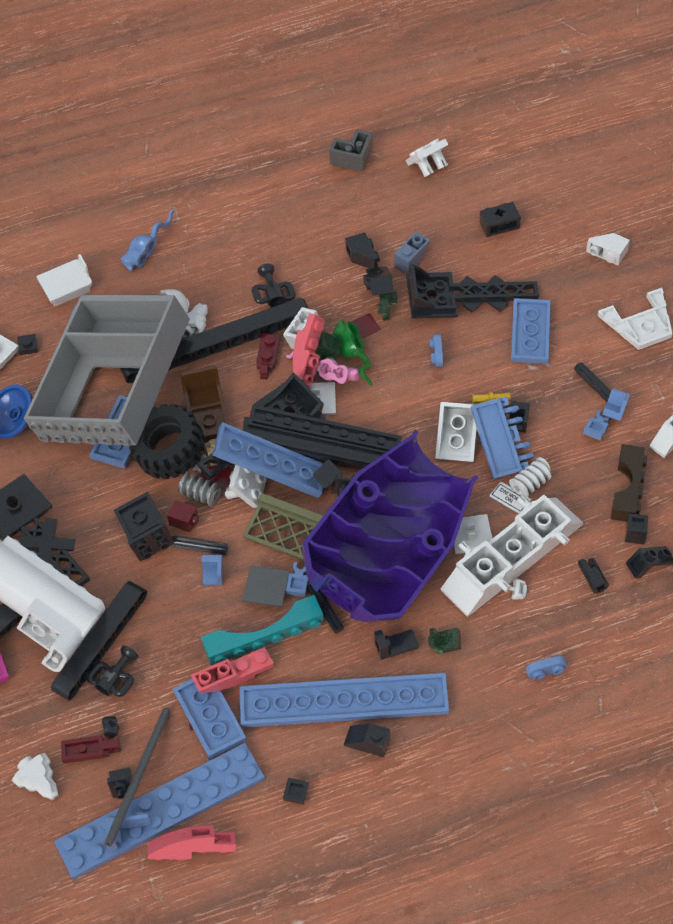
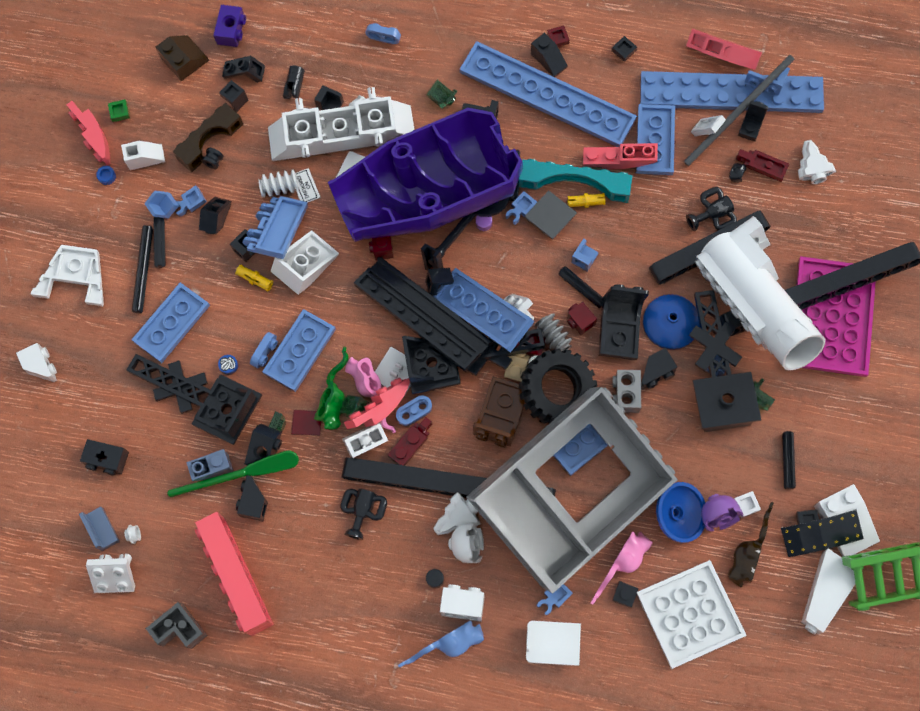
camera: 145 degrees left, 15 degrees up
olive fence [243,493,323,561] -> none
none -> sand blue panel [79,507,120,551]
none -> white plate [124,525,141,544]
none -> black axle [132,225,153,314]
none -> green piece [167,450,299,497]
none -> coral brick [195,512,274,636]
none -> black slope [199,197,232,234]
none -> black wheel [201,147,224,170]
none -> tile [218,355,238,375]
none -> medium blue plate [262,309,336,392]
none -> black panel [314,85,344,110]
none -> medium blue plate [396,395,432,426]
none -> black piece [426,569,444,588]
none -> white brick [440,584,485,622]
none -> dark red plate [547,25,570,47]
none -> yellow pin [567,193,605,208]
none -> bright pink animal [590,531,652,605]
none -> light grey brick [612,370,641,413]
none -> black slope [641,348,677,390]
none -> blue dish [643,294,700,350]
none -> white plate [691,115,726,136]

